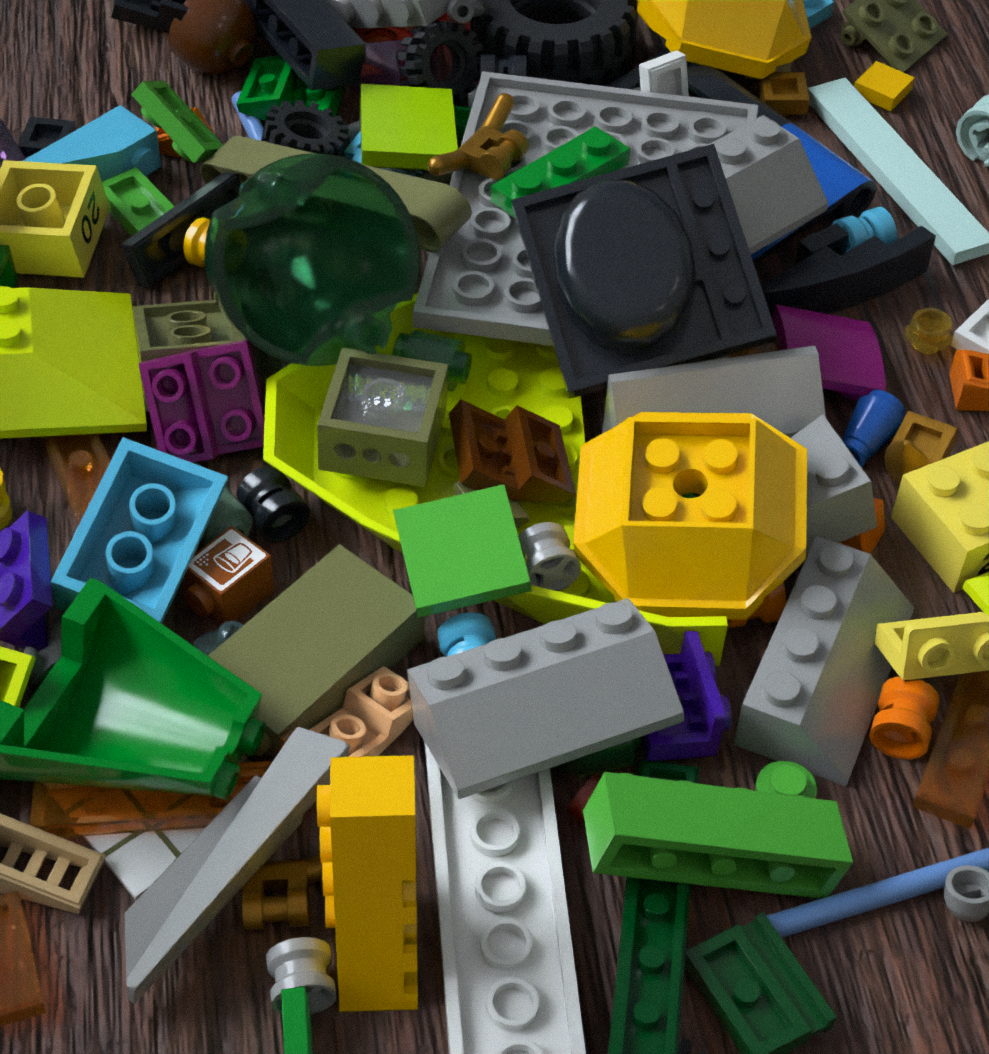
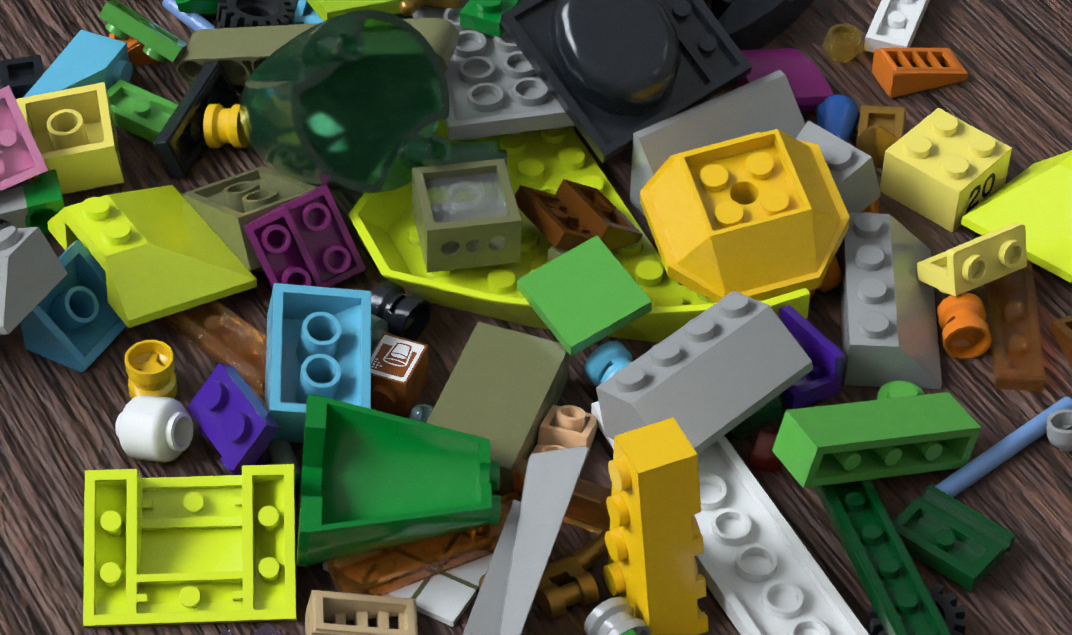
camera: 20 degrees left, 5 degrees down
light grey wheel [518,522,581,591] -> none

